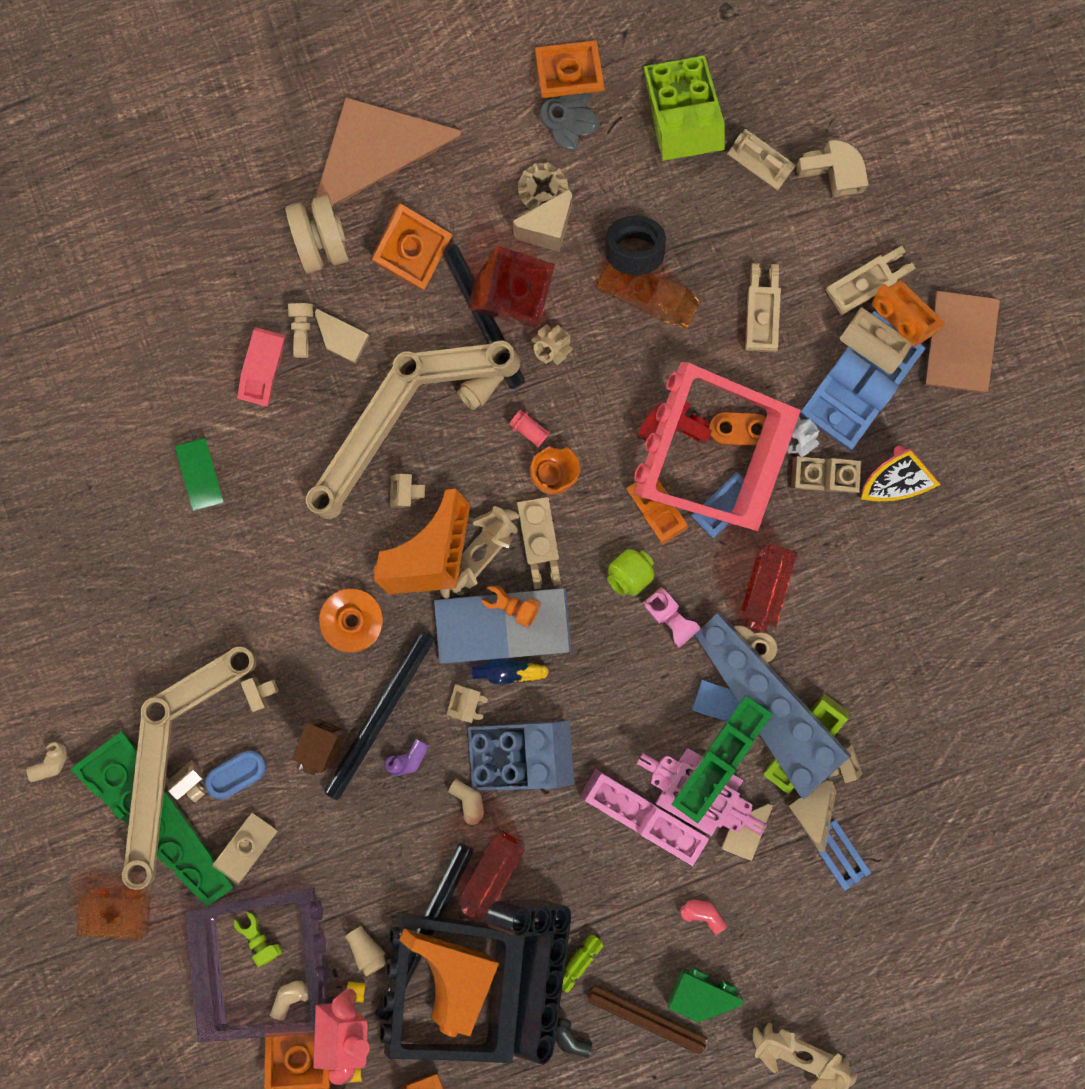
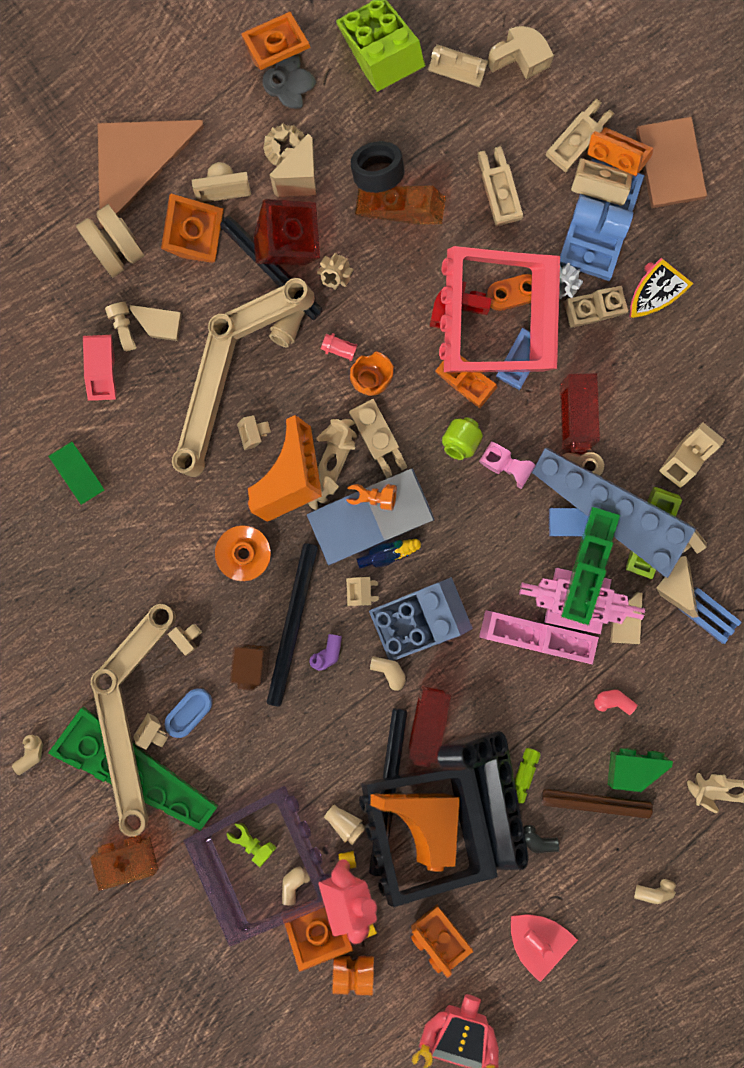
camera: 20 degrees left, 0 degrees up
tan plate [213,813,278,885] -> none
none -> tan tile [192,162,251,203]
none -> tan brick [659,422,725,488]

